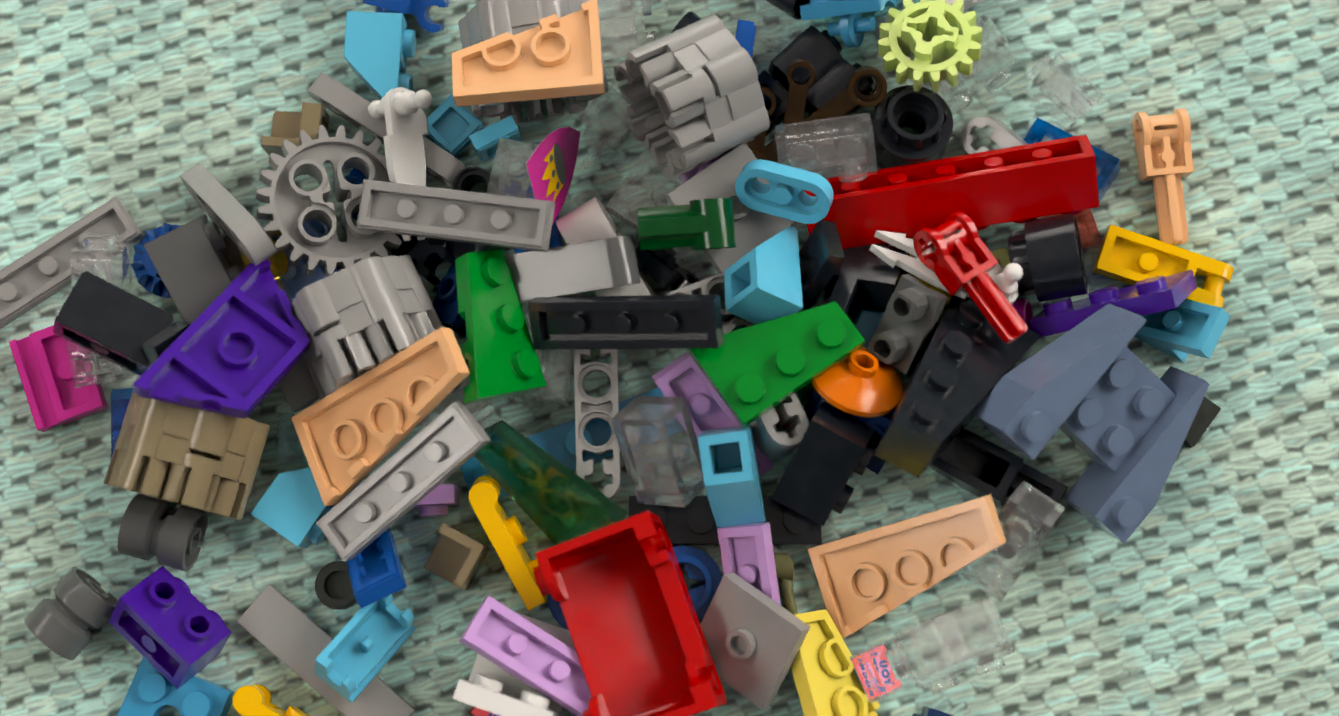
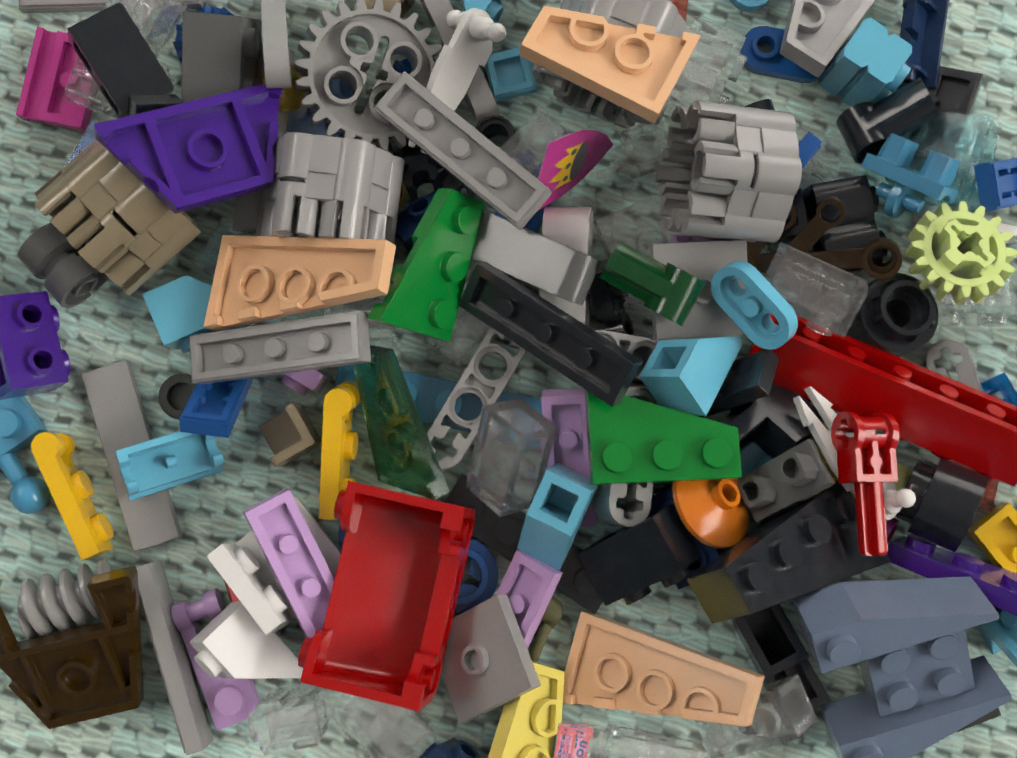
camera: 25 degrees right, 5 degrees up
medium azure tile [469,116,522,162] -> none

